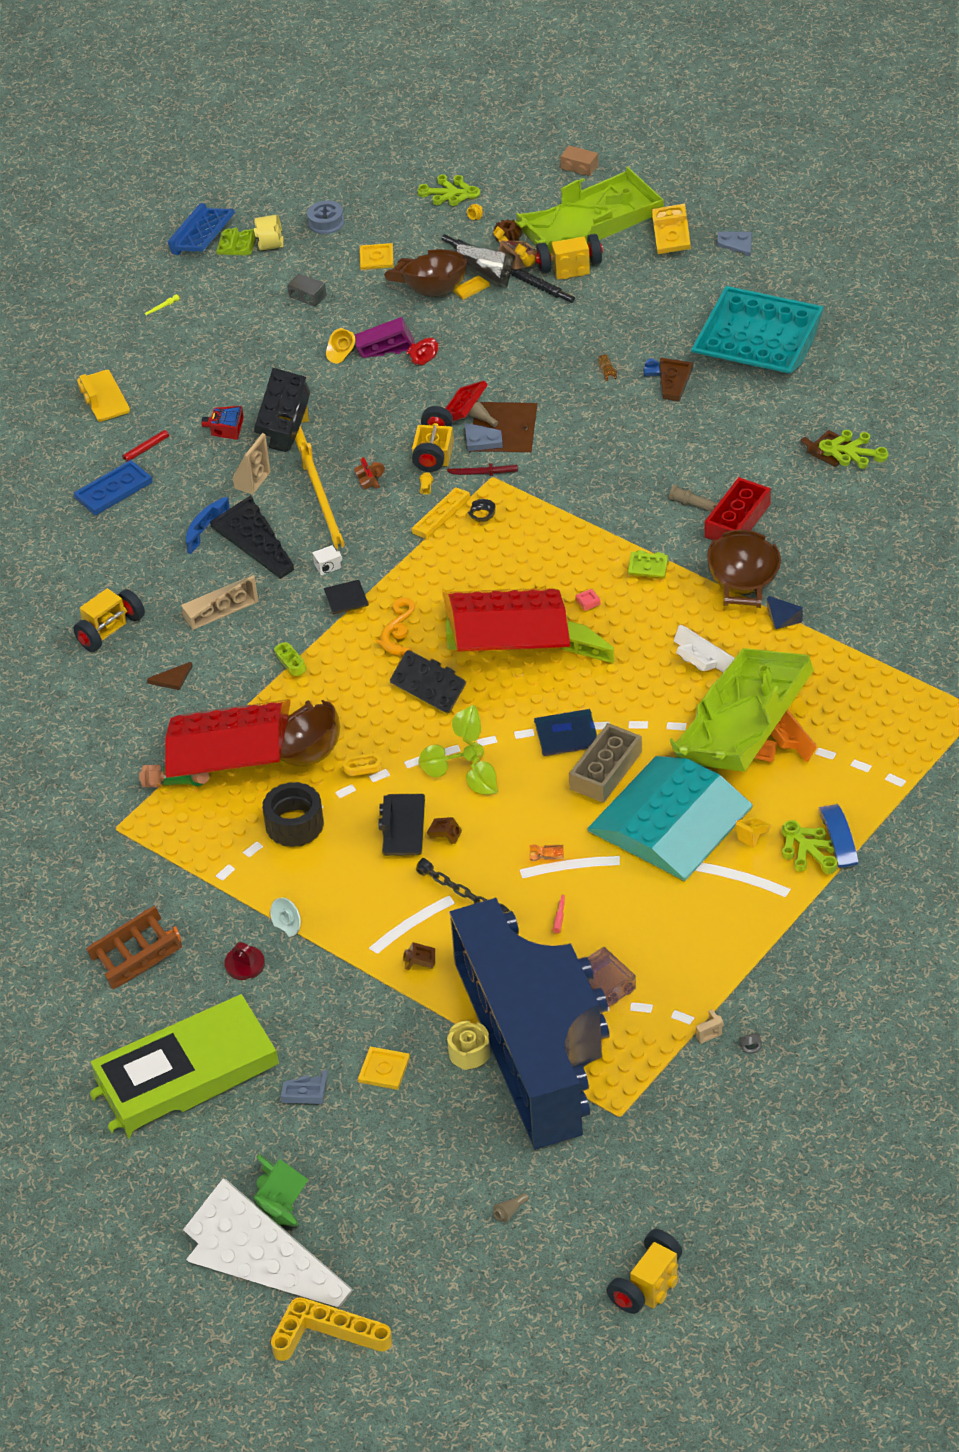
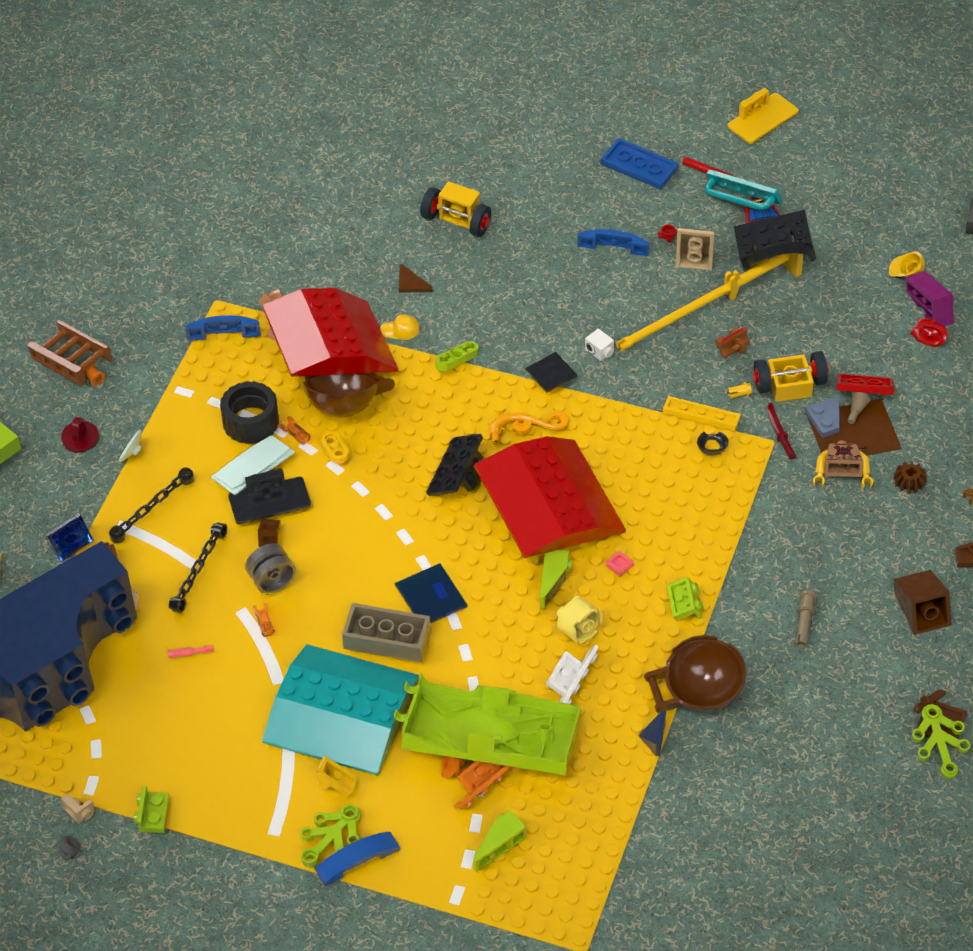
camera: 70 degrees right, 5 degrees up
neon yellow piece [144,294,180,315] -> none
tan wedge [181,575,258,630] -> none
black wing [210,495,294,579] -> none
lime plant [418,705,498,794] -> none
panel [587,947,636,1007] -> none
red brick [704,477,771,541] -> none
none -> clear blue slope [44,513,94,562]
none -> black piece [109,467,194,543]
none -> lime bracket [134,786,170,833]
none -> blue slope [185,315,261,341]
none -> light aqua piece [211,435,295,495]
none -> flat silver wheel [245,543,296,594]
none -> clear orange bar [280,416,311,445]
none -> yellow piece [380,314,420,340]
none -> lime slope [473,810,527,873]
none -> light yellow brick [557,595,603,644]
none -> red plate [658,224,677,242]
none -> teal piece [705,169,783,210]
none -> torso [813,440,873,489]
none -> reddish brown gear [894,461,927,494]
none -> reddish brown slope [894,570,952,635]

